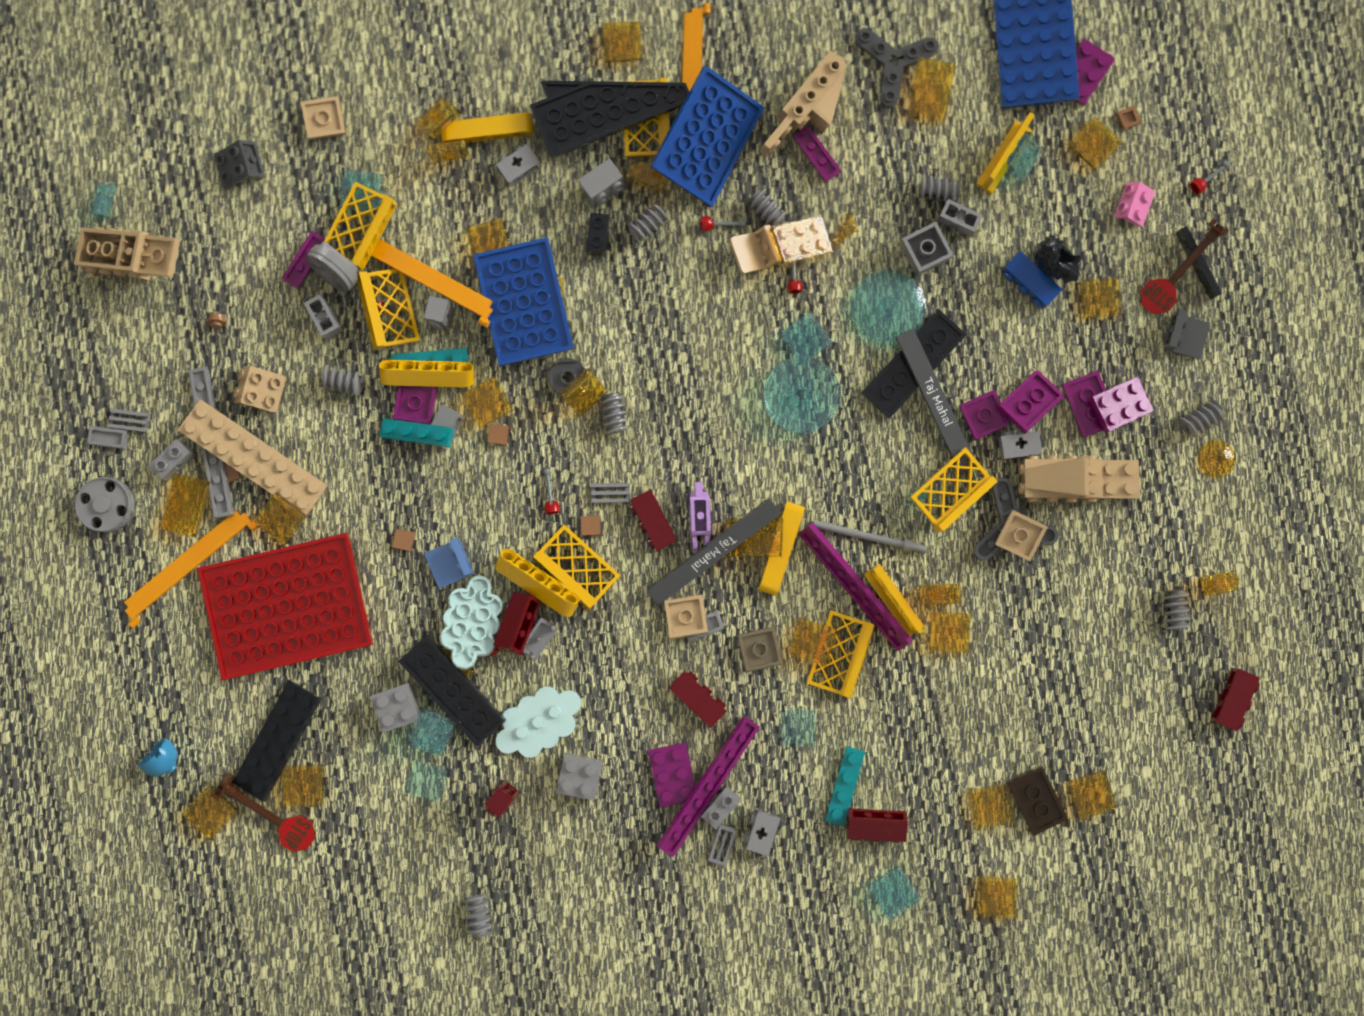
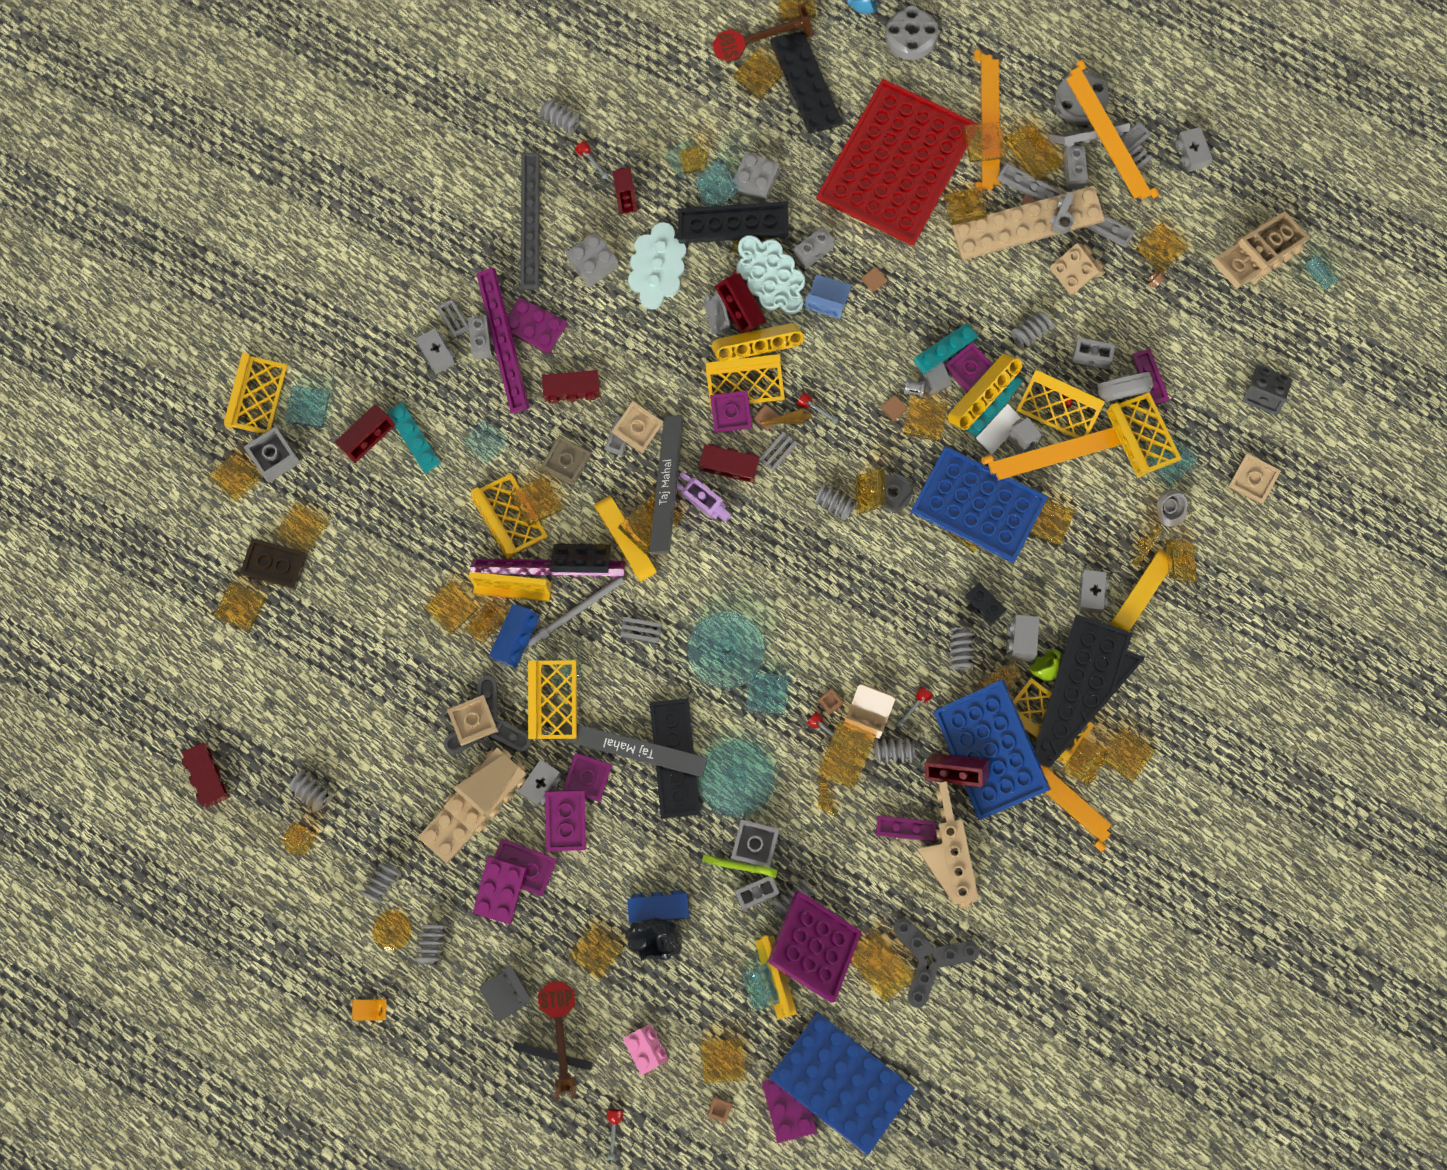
camera: 130 degrees right, 10 degrees down
none -> yellow fence [224,352,287,434]
none -> light grey brick [244,427,301,483]
none -> light orange bracket [352,999,387,1020]
none -> light grey piece [359,858,402,903]
none -> blue brick [489,604,540,668]
none -> dark grey tile [520,152,540,290]
none -> black plate [550,543,611,573]
none -> hinge [575,141,609,179]
none -> light grey tile [620,617,662,643]
none -> clear yellow brick [679,145,707,174]
none -> lime piece [702,855,777,878]
none -> magenta plate [710,391,752,433]
none -> pearl gold piece [760,408,811,425]
none -> magenta plate [767,891,862,1003]
none -> light grey brick [794,227,835,270]
none -> medium nougat tile [817,688,844,715]
none -> light grey piece [885,6,938,60]
none -> light grey bush [904,378,925,397]
none -> dark red brick [925,753,989,787]
none -> clear yellow plate [963,122,1006,163]
none -> white sticker [976,404,1023,454]
none -> lime hair [1029,649,1062,681]
none -> light grey wing [1047,122,1130,147]
none -> light grey plate [1050,192,1074,234]
none -> clear yellow brick [1063,737,1108,787]
none -> light orange piece [1066,60,1159,200]
none -> clear yellow plate [1136,222,1188,273]
none -> light grey hat [1157,489,1188,527]
none -> light grey brick [1175,127,1213,172]

